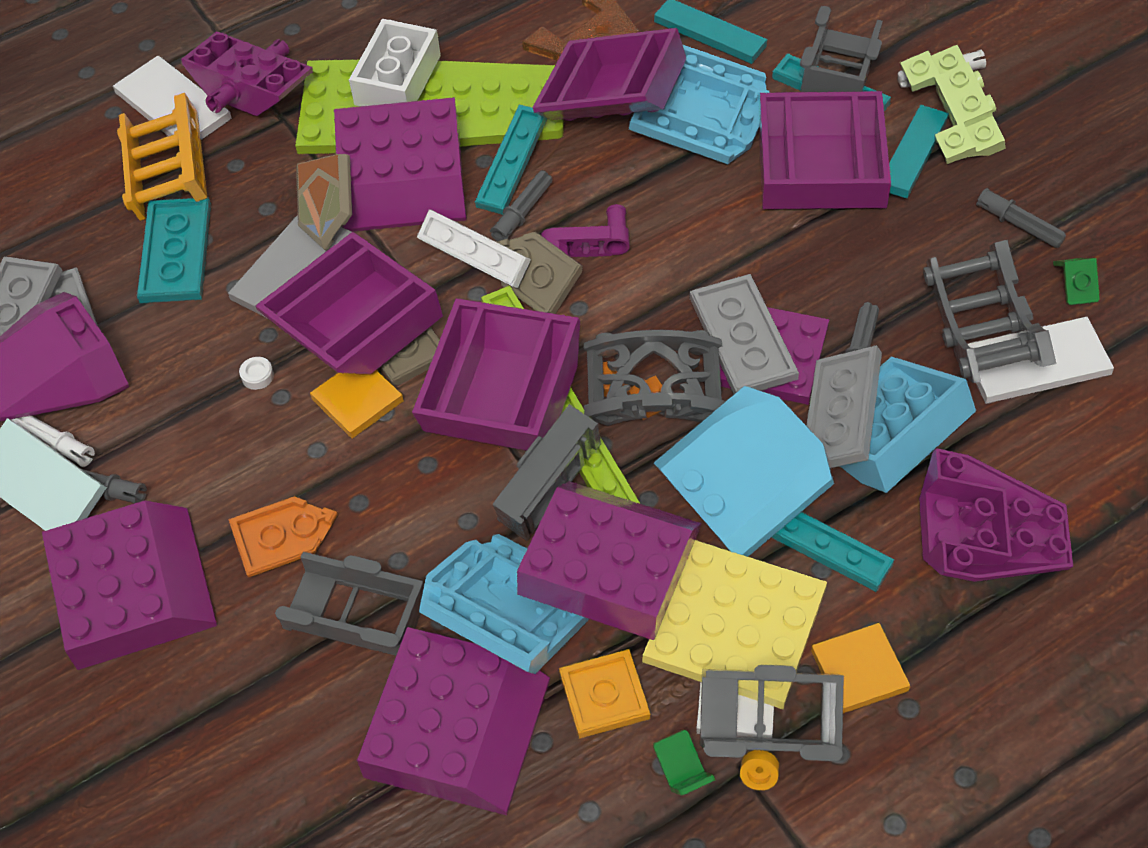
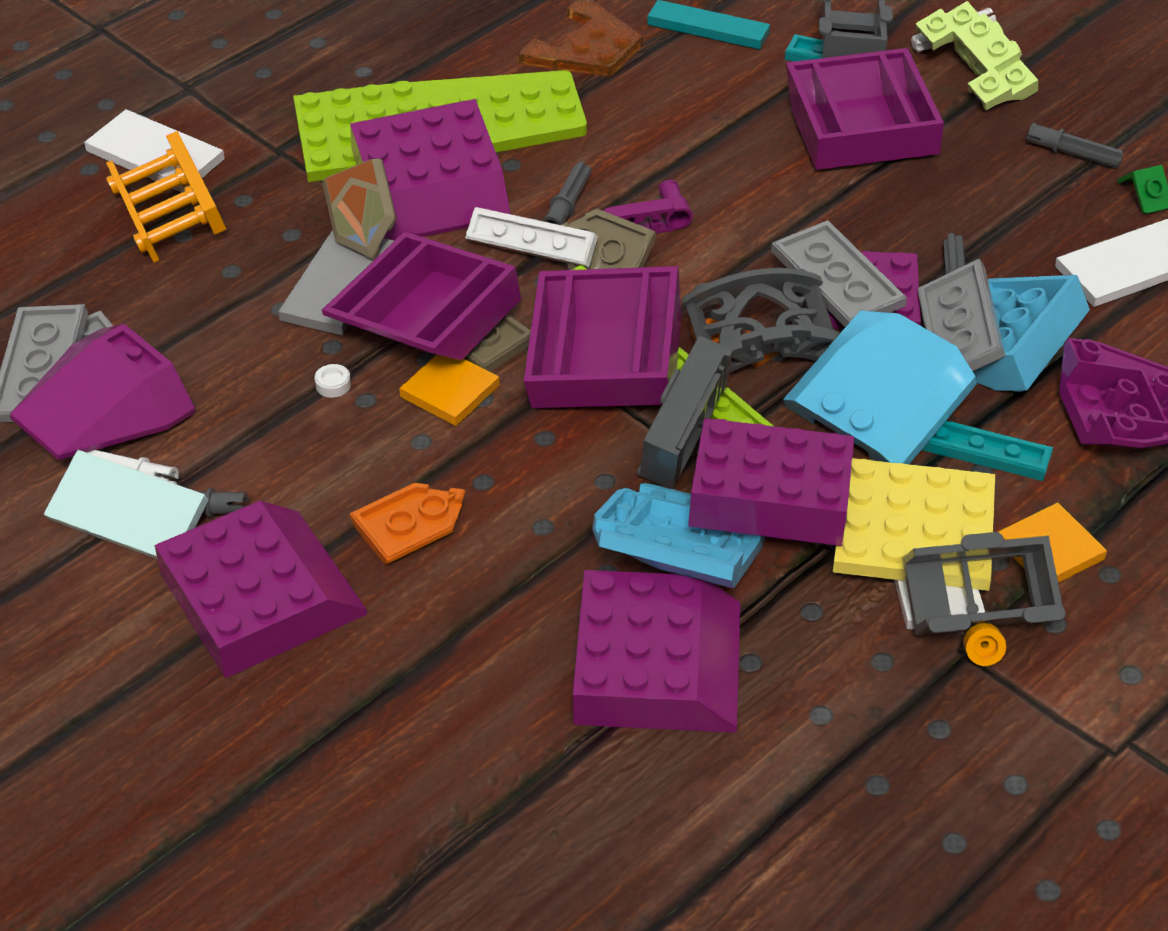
camera: 15 degrees left, 10 degrees down
teal tile [137,197,211,303] -> none
magenta slope [181,31,313,116] -> none
dark grey piece [275,552,424,656] -> none
white brick [349,19,441,106] -> none
teal tile [475,104,547,215] -> none
magenta slope [532,28,687,121] -> none
light orange tile [559,649,650,739] -> none
medium azure wedge [629,44,769,164] -> none
green bracket [653,730,715,796] -> none
teal tile [889,105,949,198] -> none
dark grey fence [923,240,1057,383] -> none

